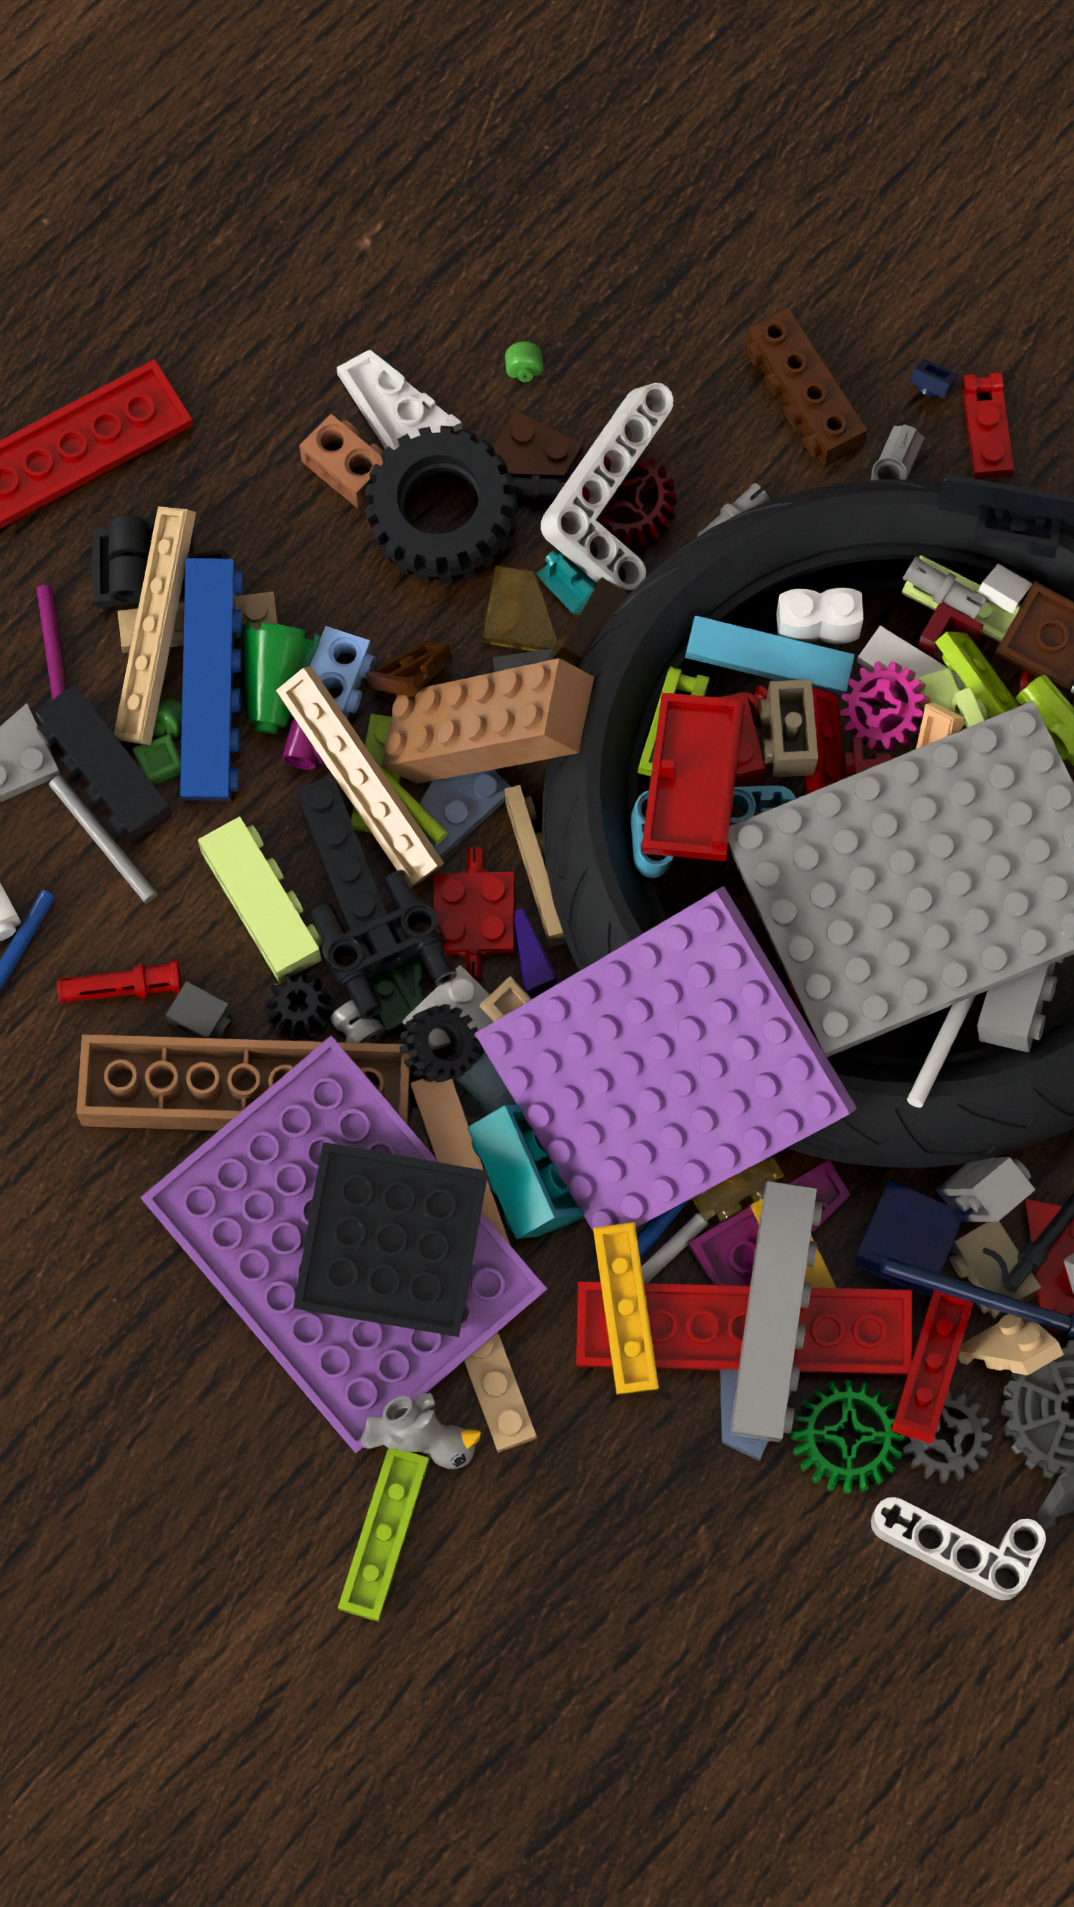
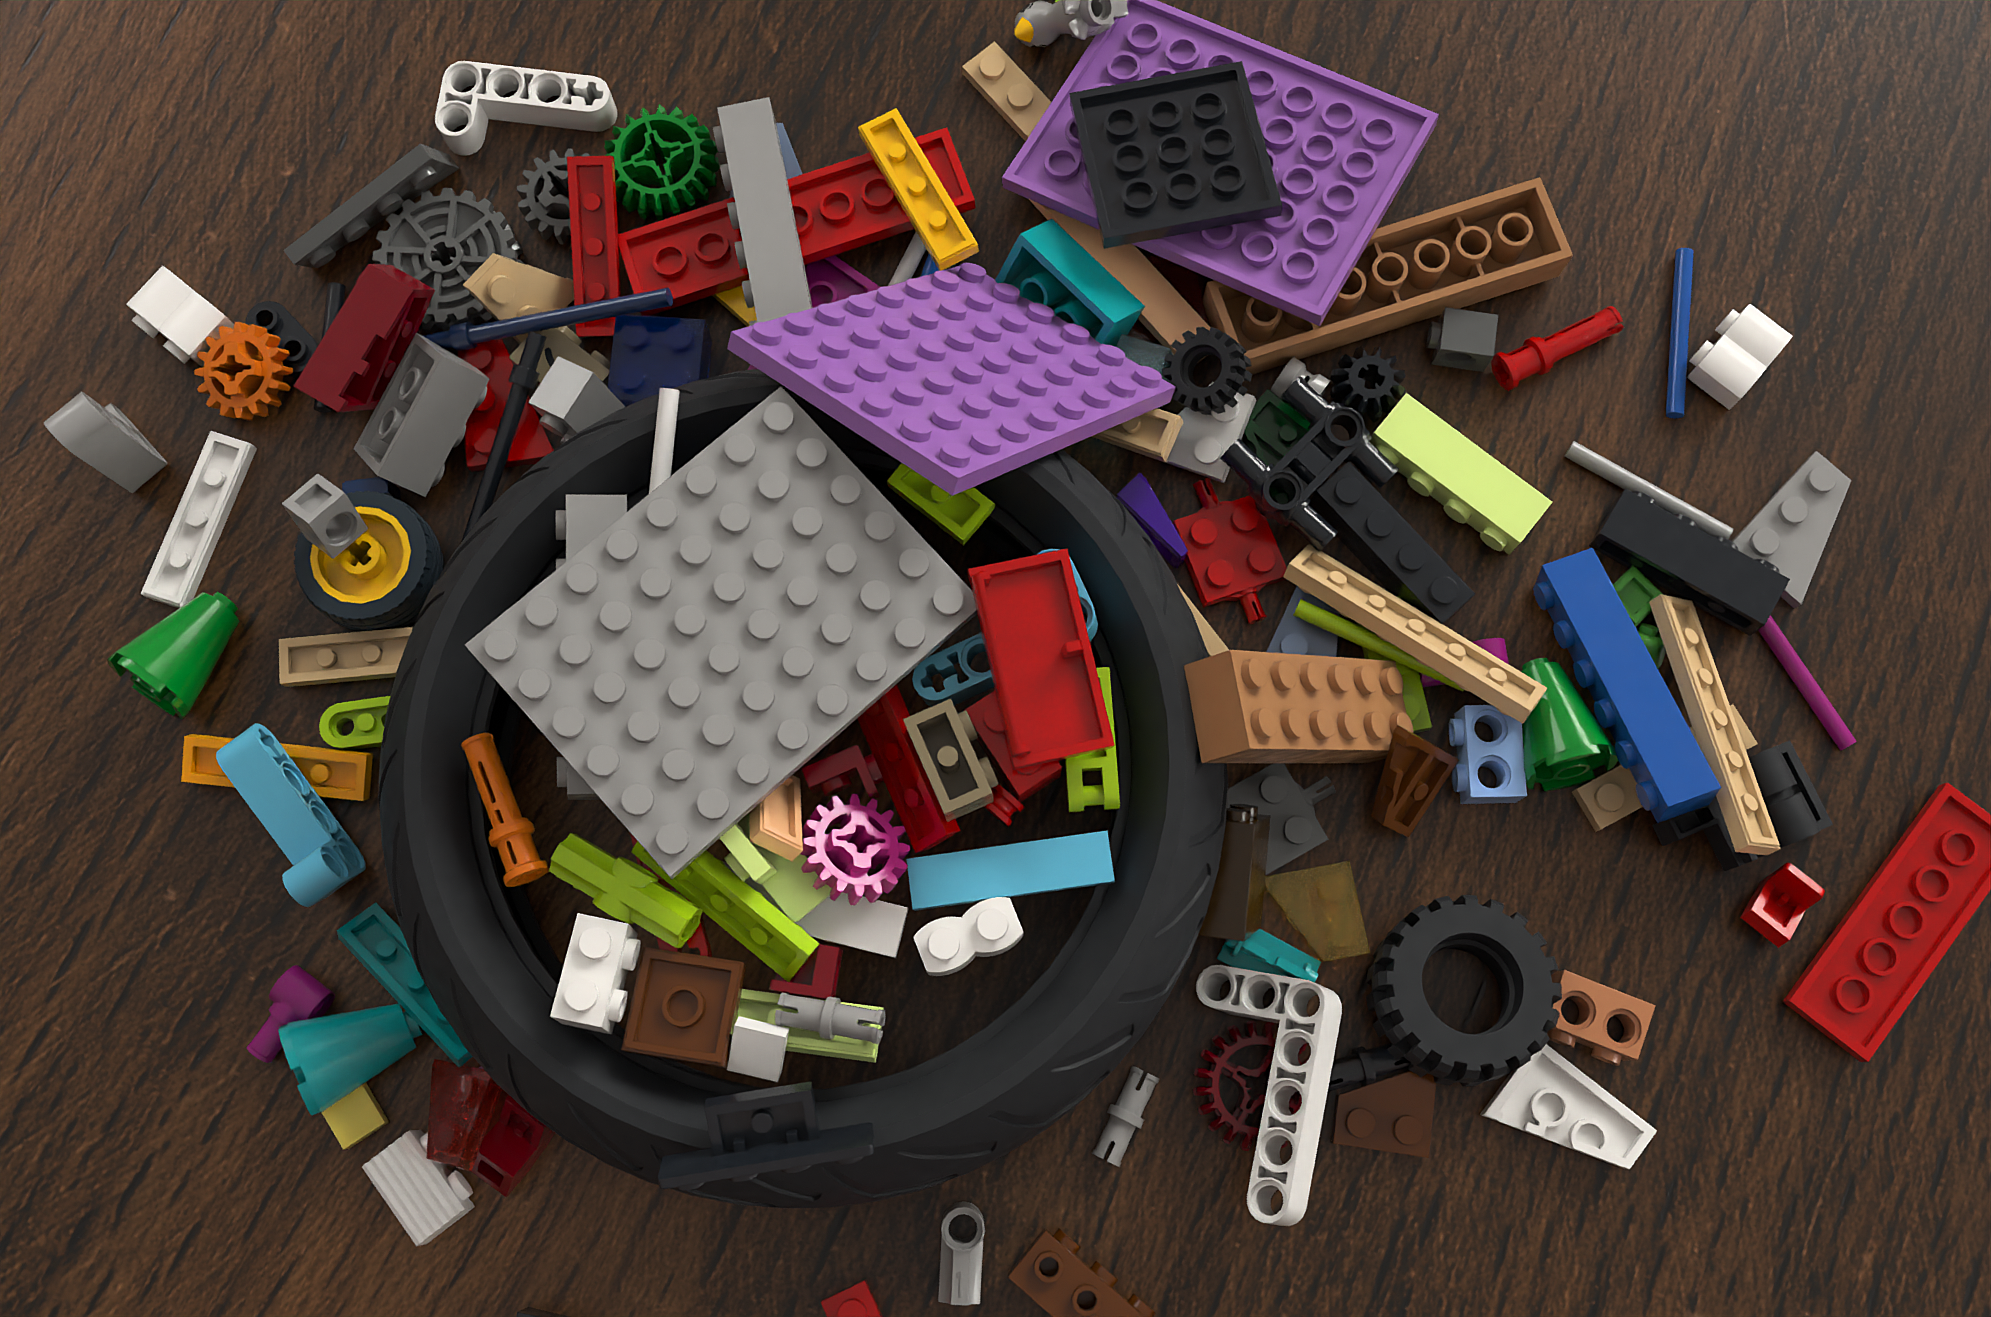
camera: 160 degrees right, 5 degrees up
bright green piece [505,341,543,382] -> none
none -> red bracket [1740,863,1825,948]

